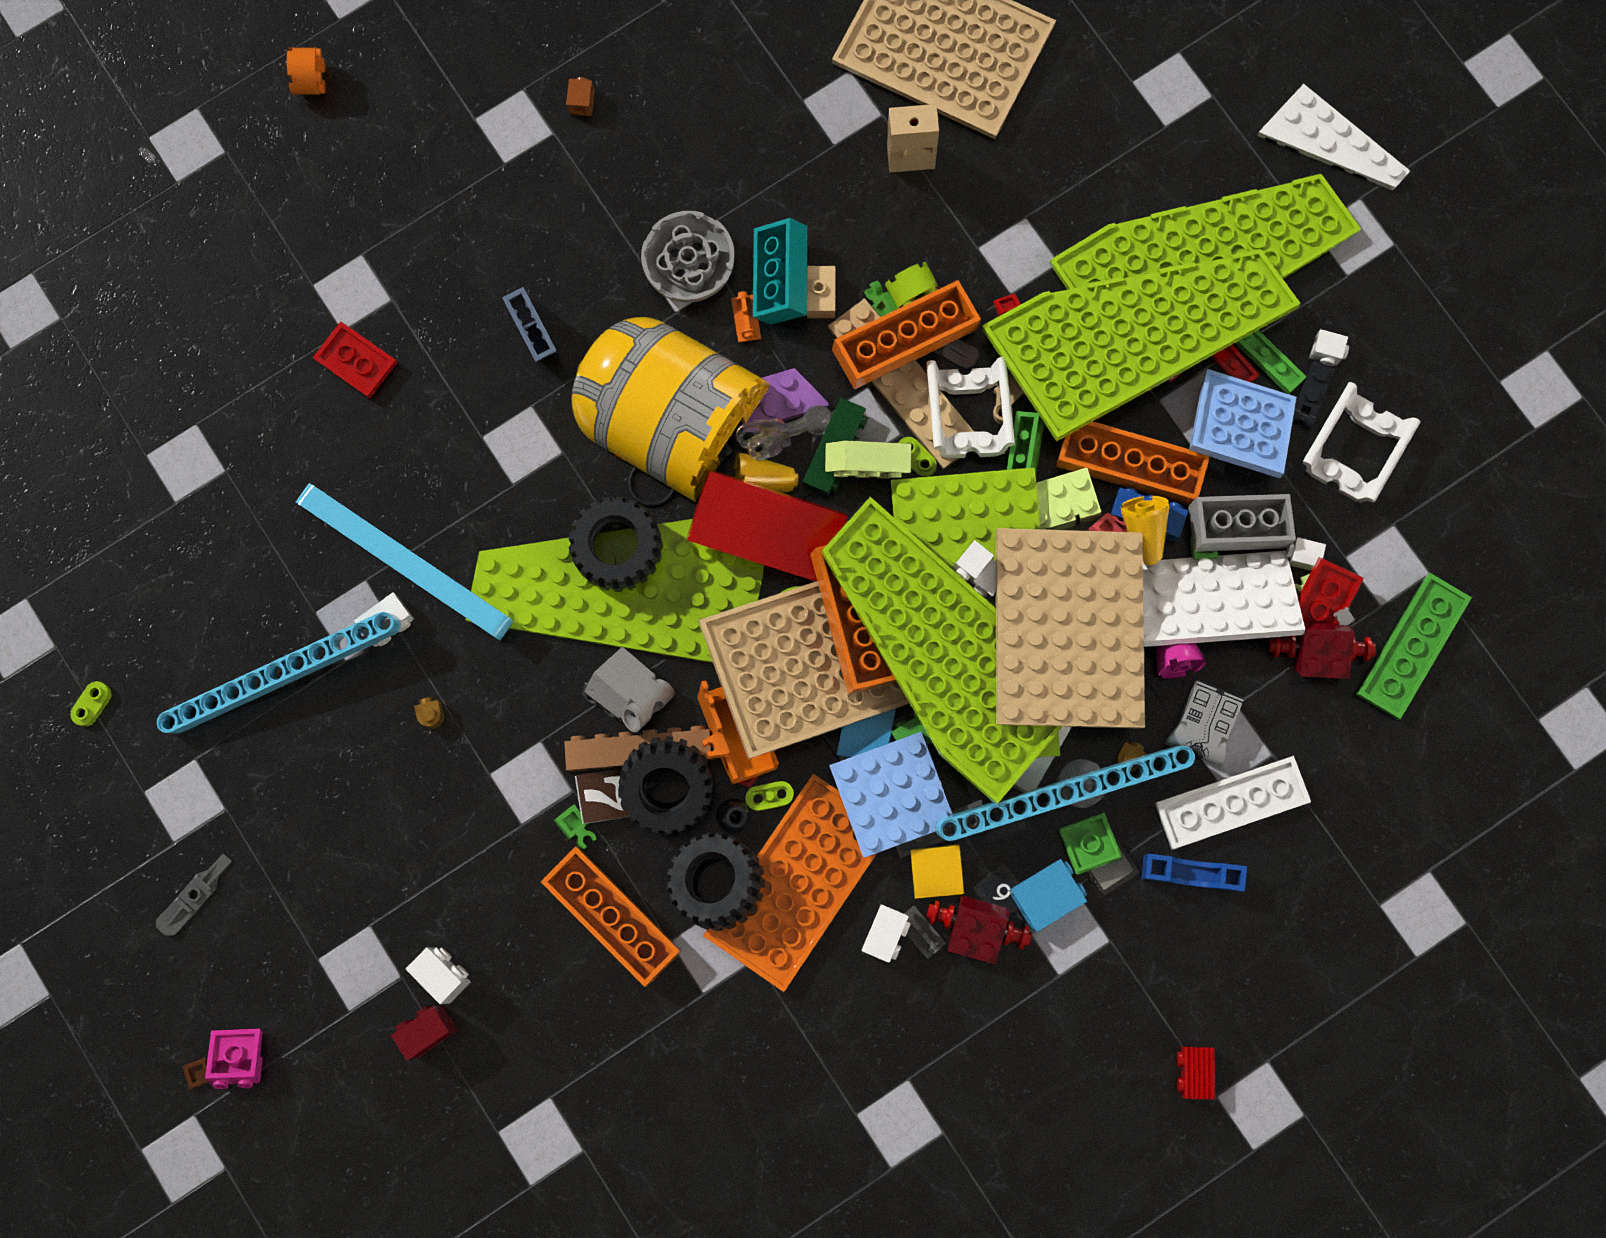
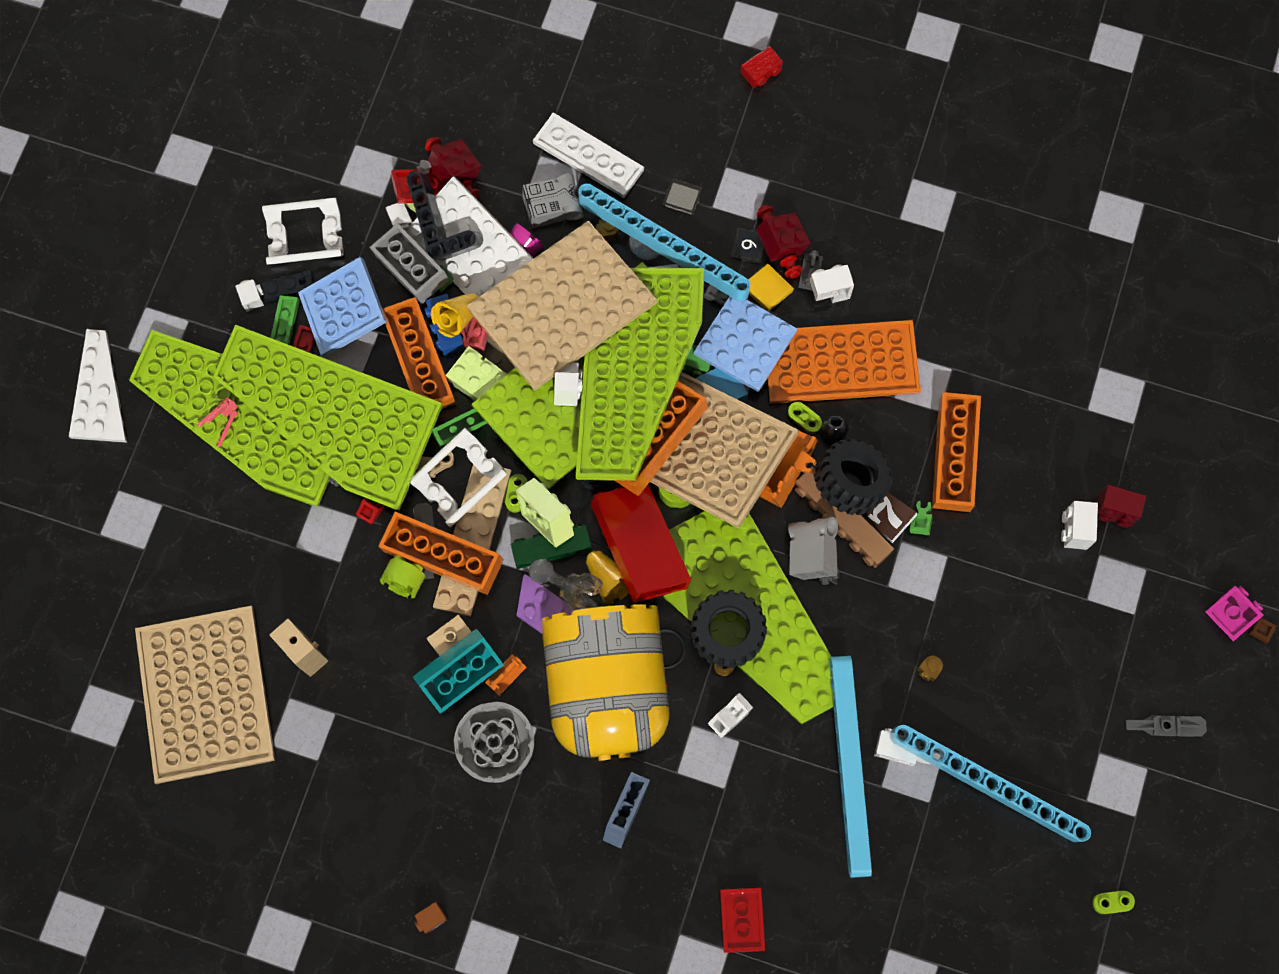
camera: 135 degrees left, 5 degrees down
black tyre [666,832,765,931] -> none
bright green plate [864,281,899,317] -> none
dark azure brick [1008,859,1087,933] -> none
bright green plate [1058,813,1122,876] -> none
blue arch [1141,854,1247,892] -> none
bright green plate [1356,572,1472,720] -> none
none -> coral plant [197,397,238,447]
none -> black beam [407,171,483,260]
none -> white brick [708,693,753,738]

